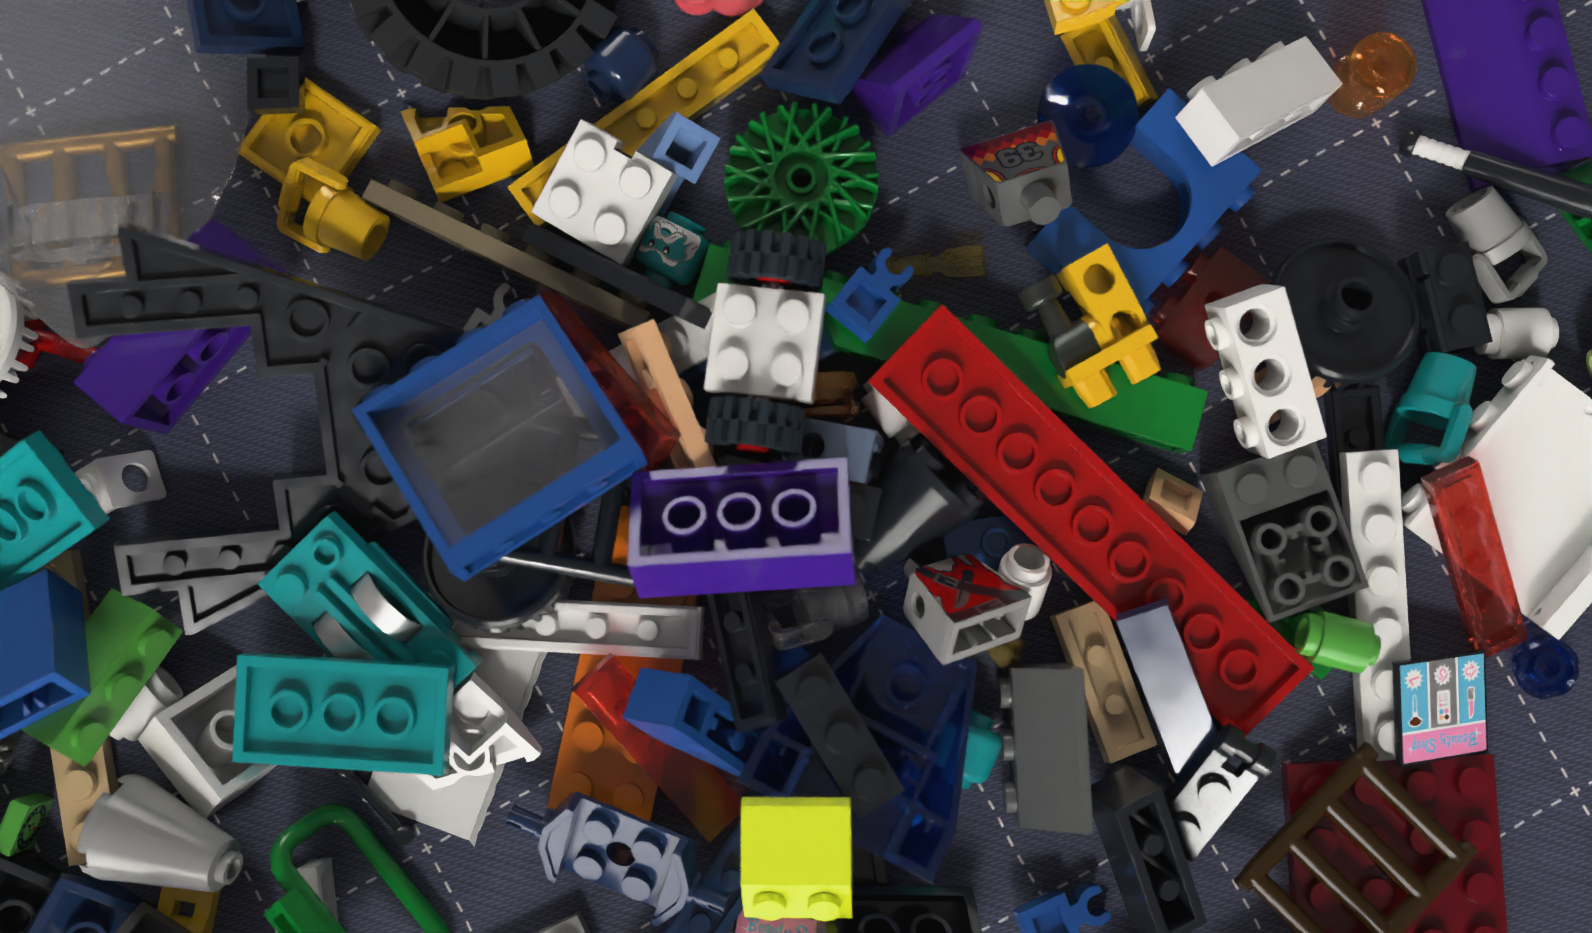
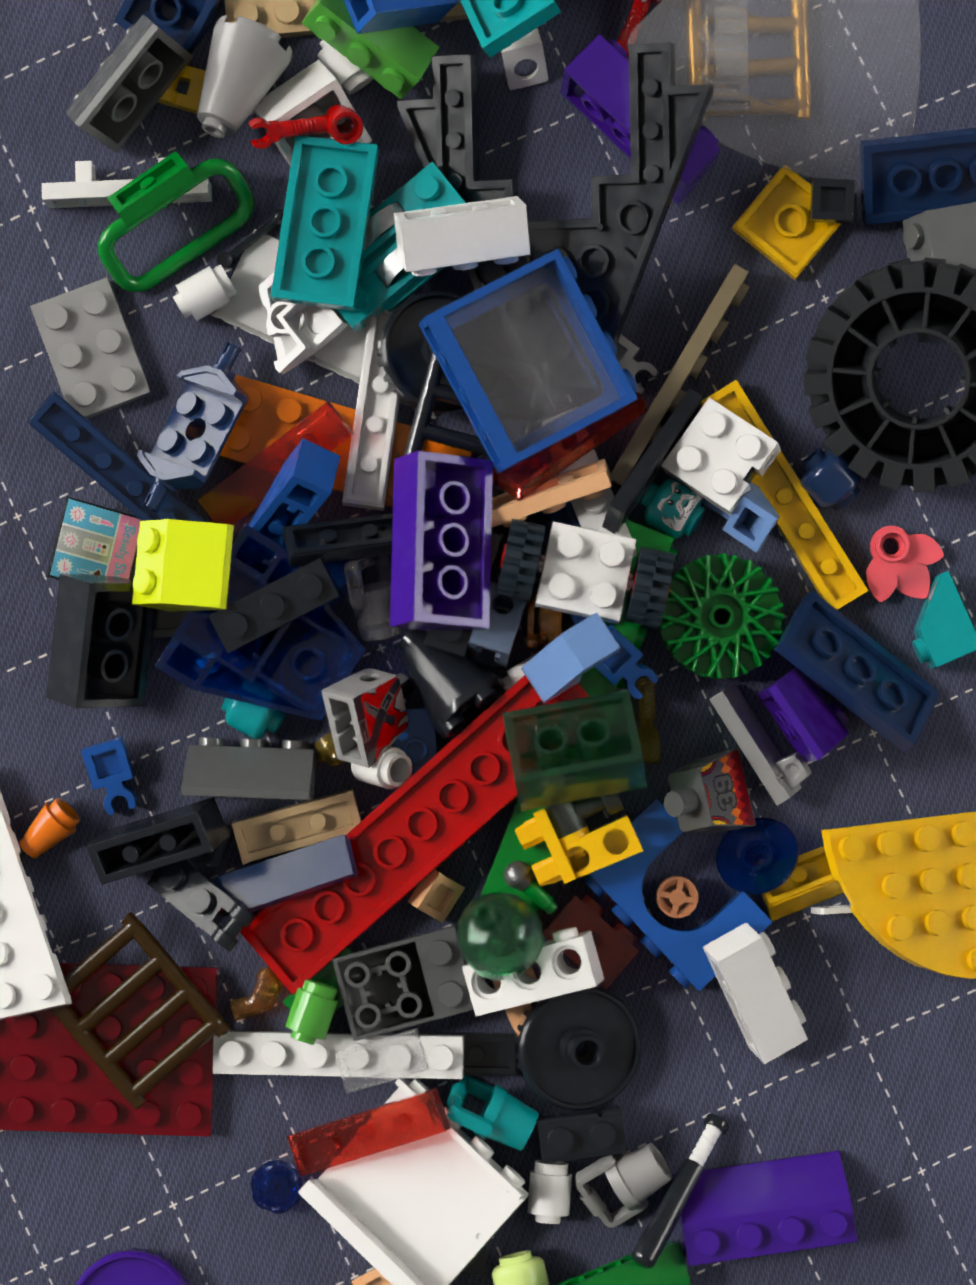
camera: 100 degrees right, 0 degrees up
yellow piece [277,157,390,261] -> none
yellow slope [401,106,534,202] -> none
clear orange wheel [1328,32,1417,118] -> none
piece [1392,649,1488,767] -> none
none -> white brick [173,264,237,321]
none -> clear orange arm [230,967,282,1021]
none -> red brick [248,104,363,149]
none -> clear tile [335,1028,429,1093]
none -> white brick [394,196,530,276]
none -> clear green cylinder [457,892,544,981]
none -> clear green slope [502,690,647,811]
none -> piece [504,860,557,915]
none -> medium blue slope [521,612,620,704]
none -> nougat wheel [655,876,698,918]
none -> light grey hinge [709,683,812,806]

